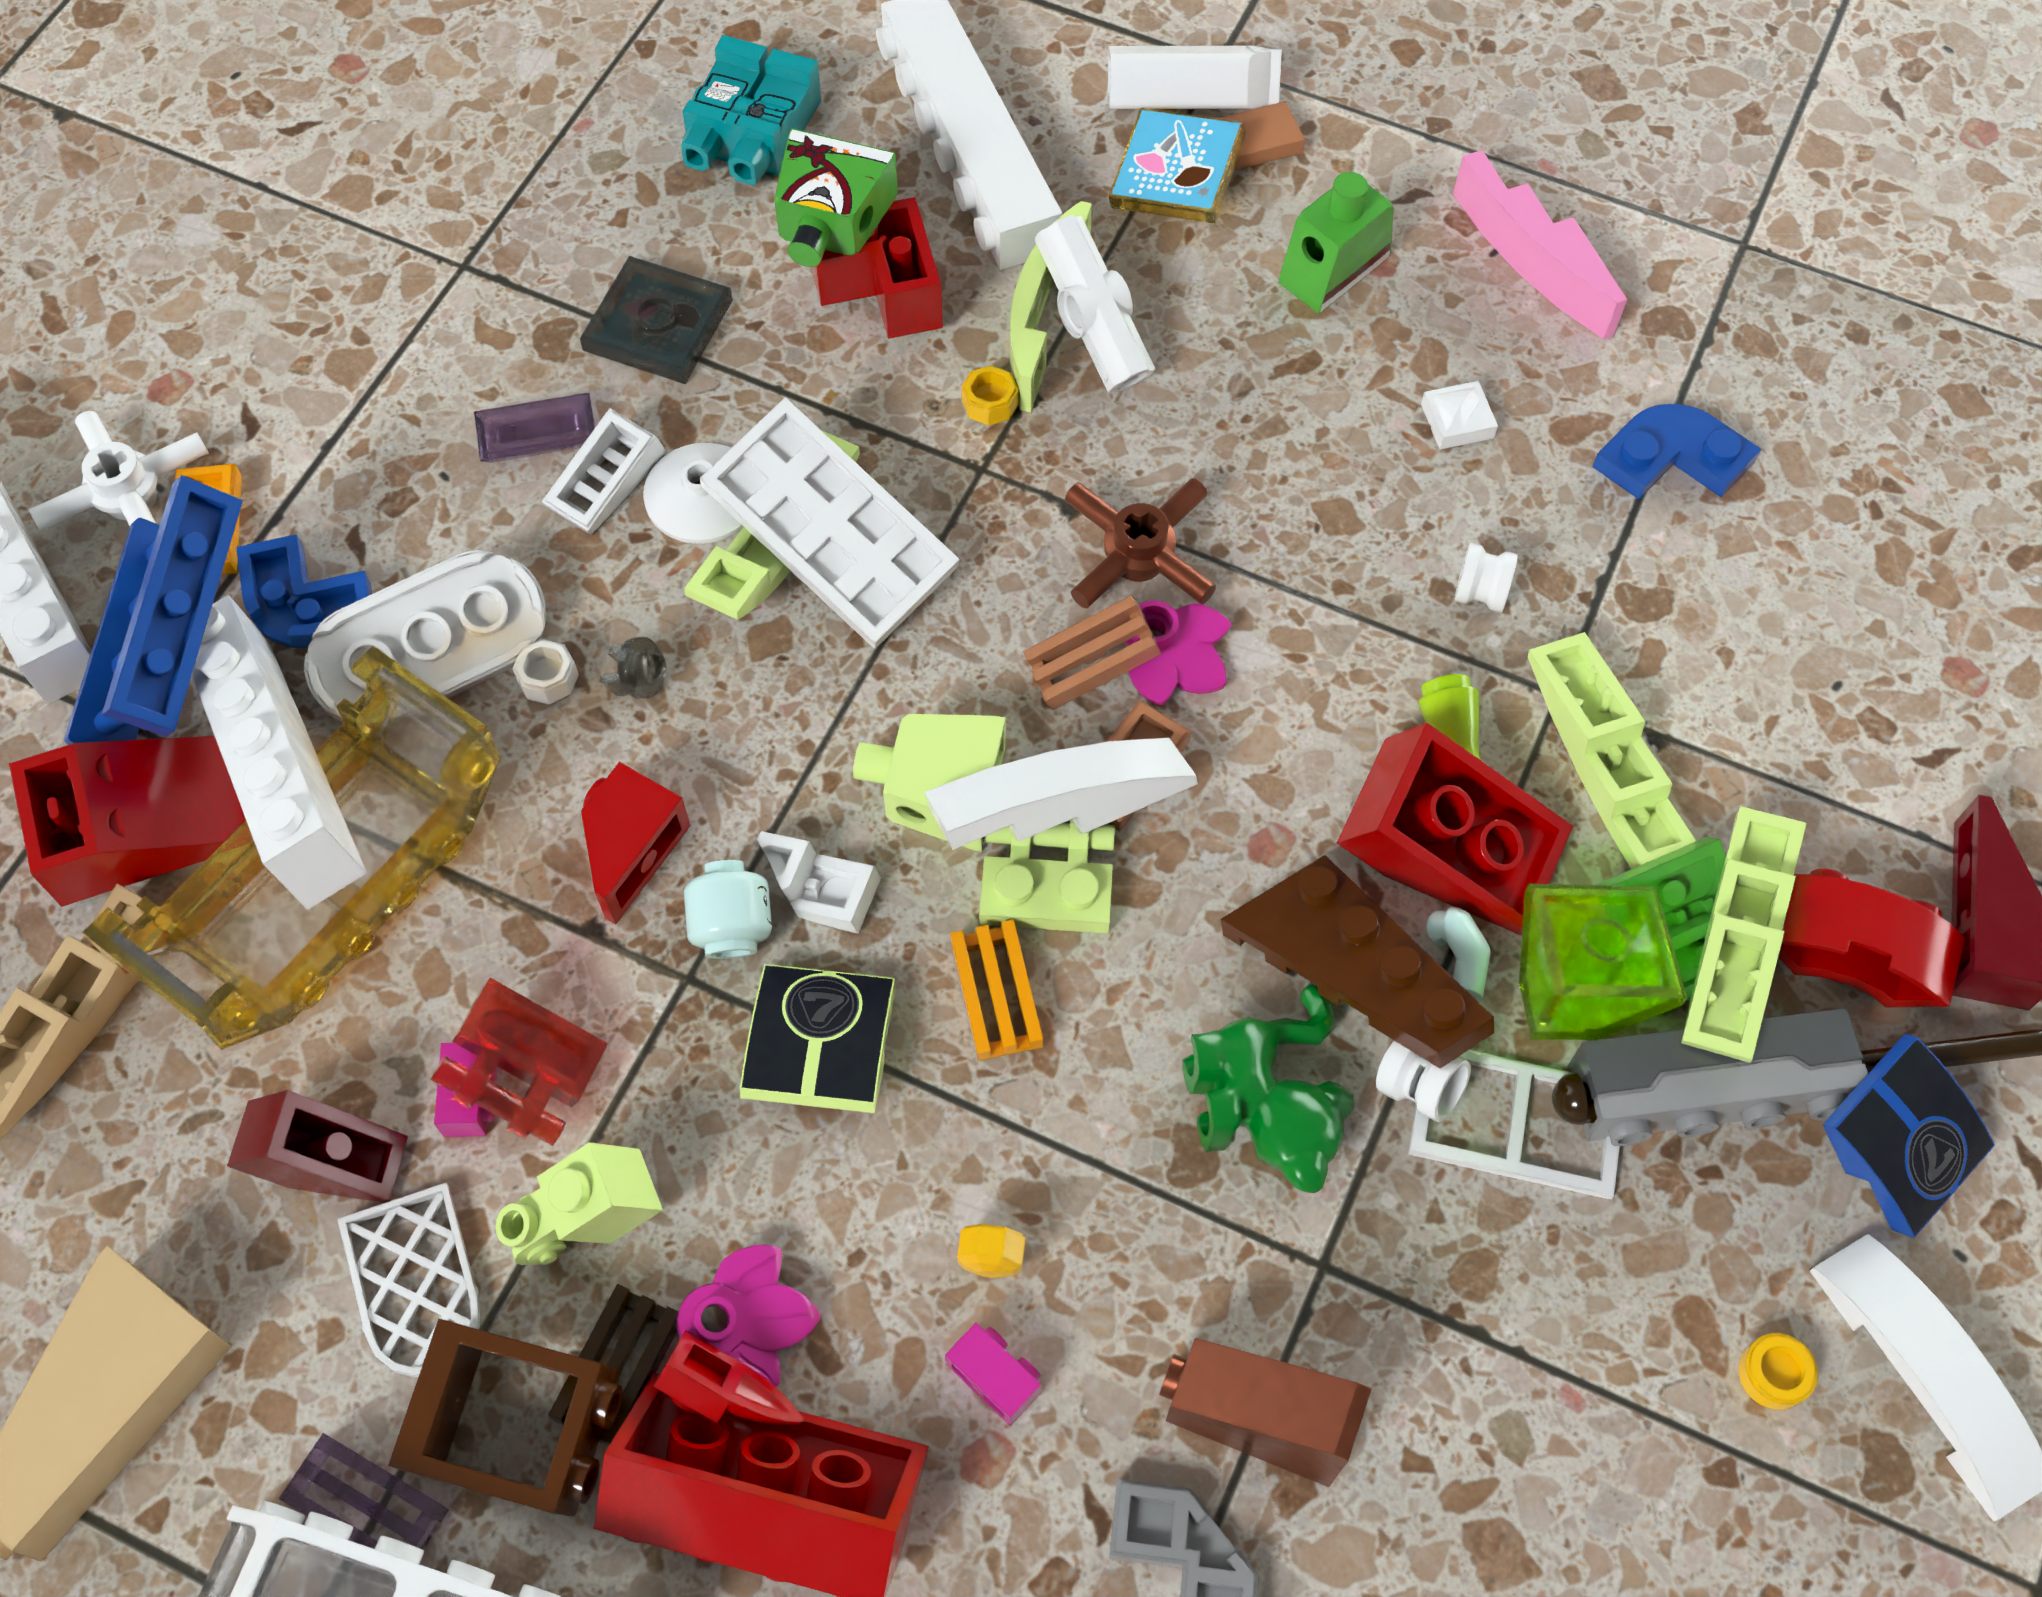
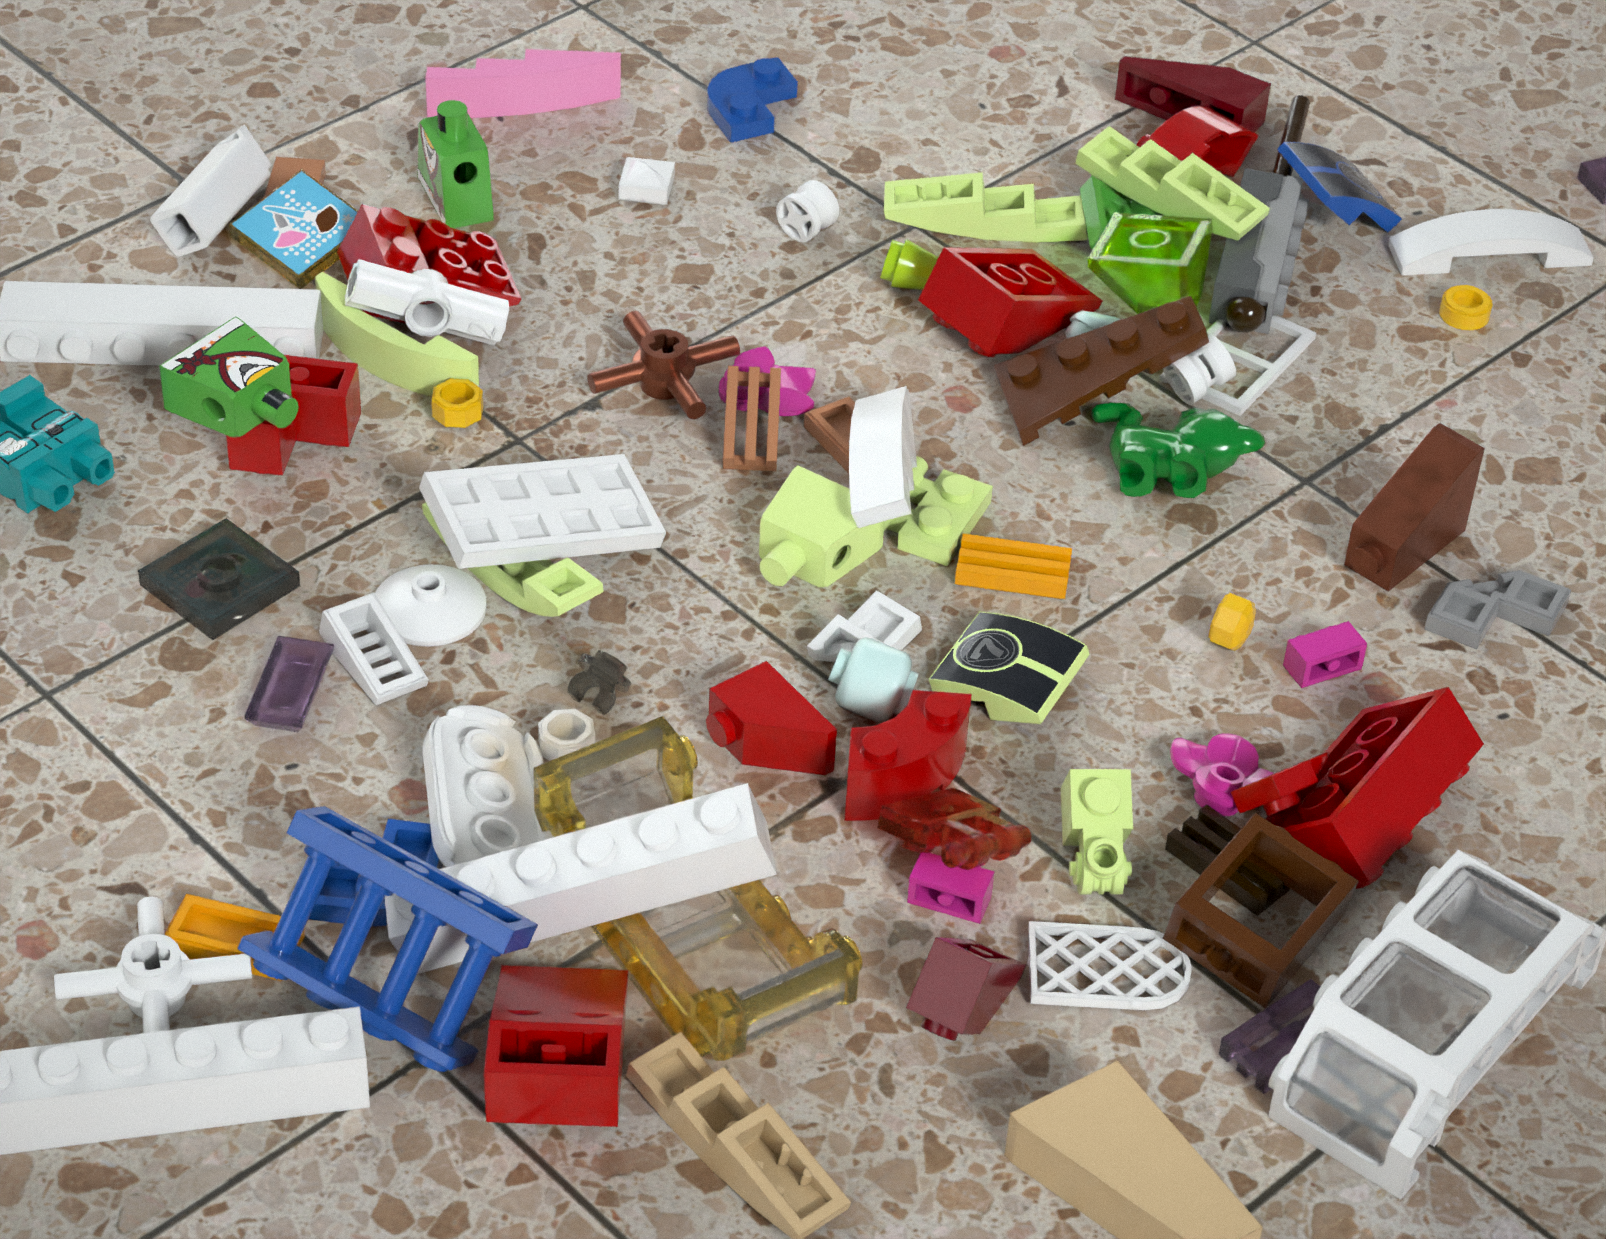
camera: 70 degrees left, 20 degrees down
none -> red slope [337,204,522,324]
none -> red brick [844,690,972,821]

